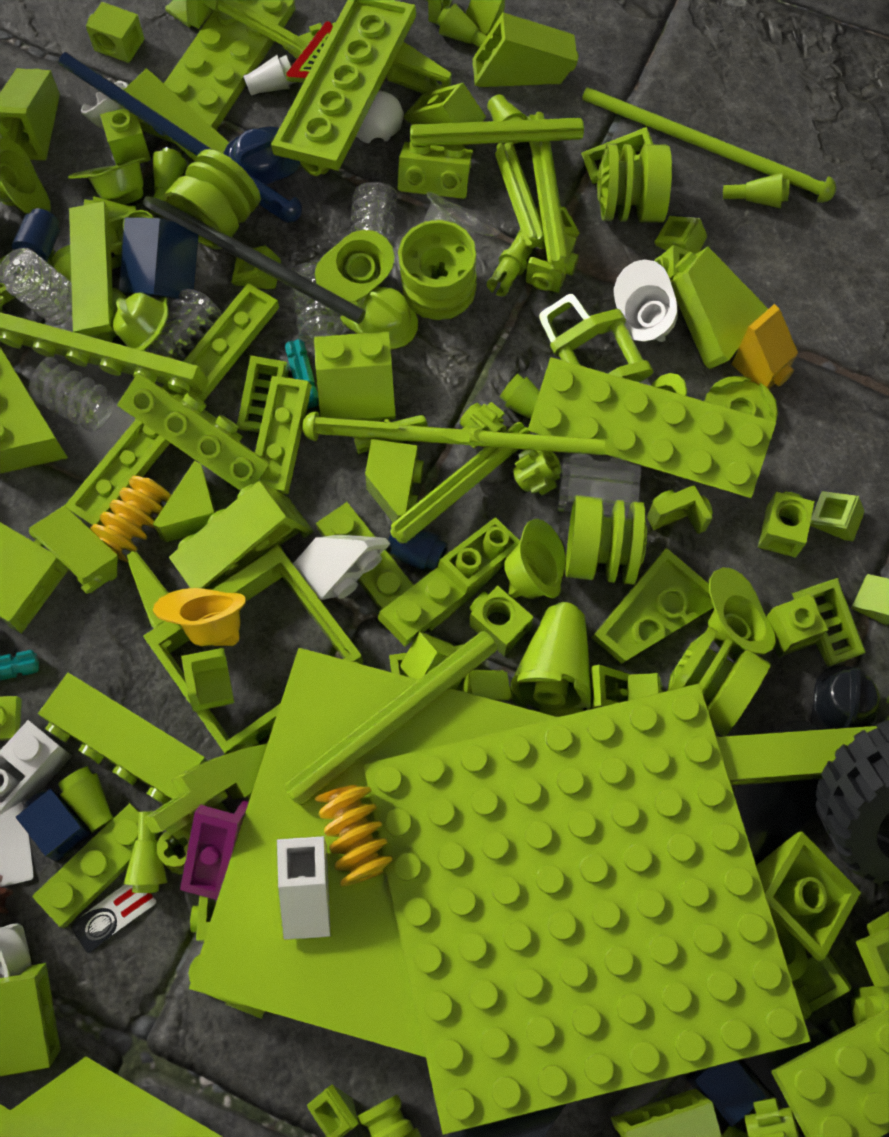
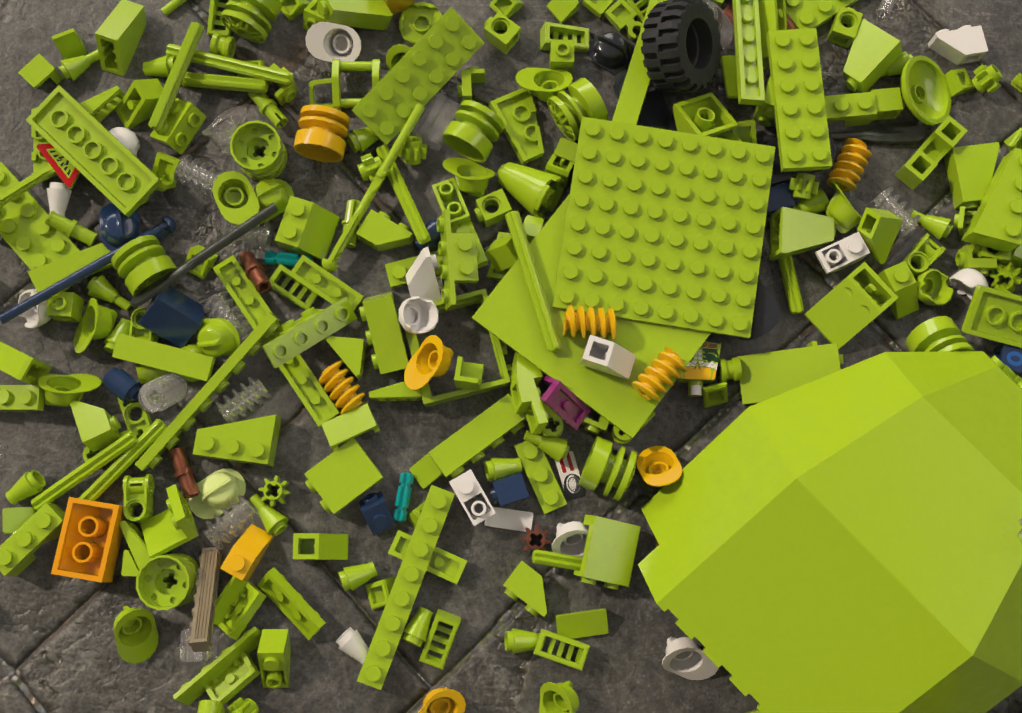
camera: 70 degrees left, 10 degrees up
none -> lime pin [45,210,98,247]
none -> lime bracket [152,152,183,191]
none -> lime wheel [209,33,236,58]
none -> copper pin [239,250,271,293]
none -> yellow wheel [293,105,351,163]
none -> white hair [399,296,439,334]
none -> lime slope [409,454,443,489]
none -> lime bracket [436,209,479,311]
none -> lime wheel [578,436,637,501]
none -> yellow piece [631,346,687,402]
none -> yellow piece [636,446,683,487]
none -> torso [676,341,721,397]

